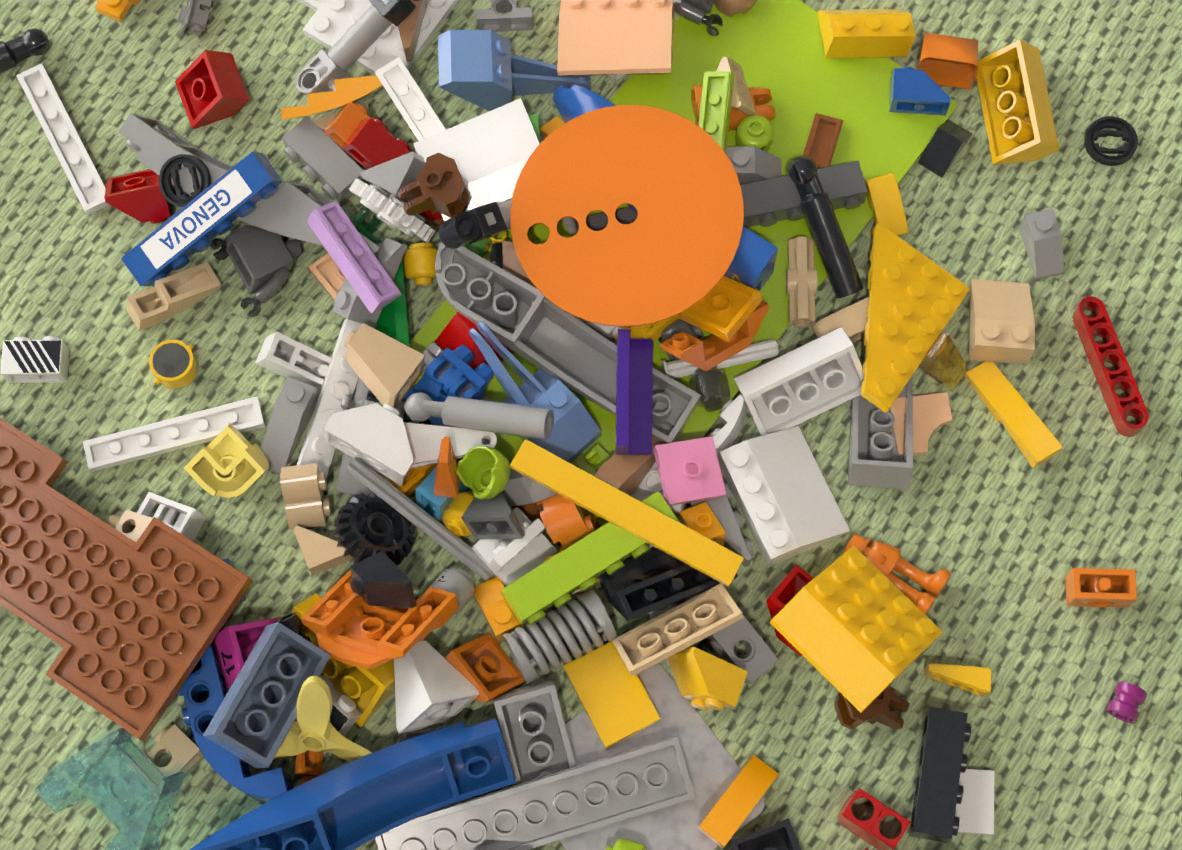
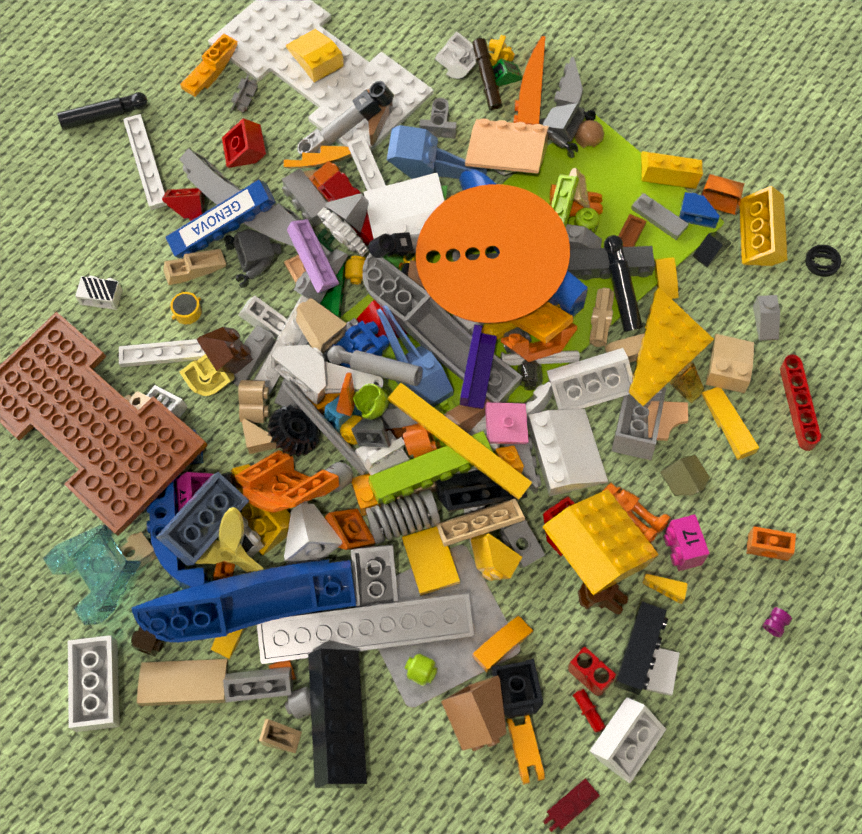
camera: 10 degrees right, 5 degrees down
black piece [159,154,211,207] -> none
black slope [349,551,416,608] -> none
reddish brown hinge [398,153,470,218] -> none
none -> reddish brown slope [196,327,253,374]
none -> light grey hinge [631,193,688,240]
none -> olive slope [660,455,710,496]
none -> dark pink brick [664,514,710,572]

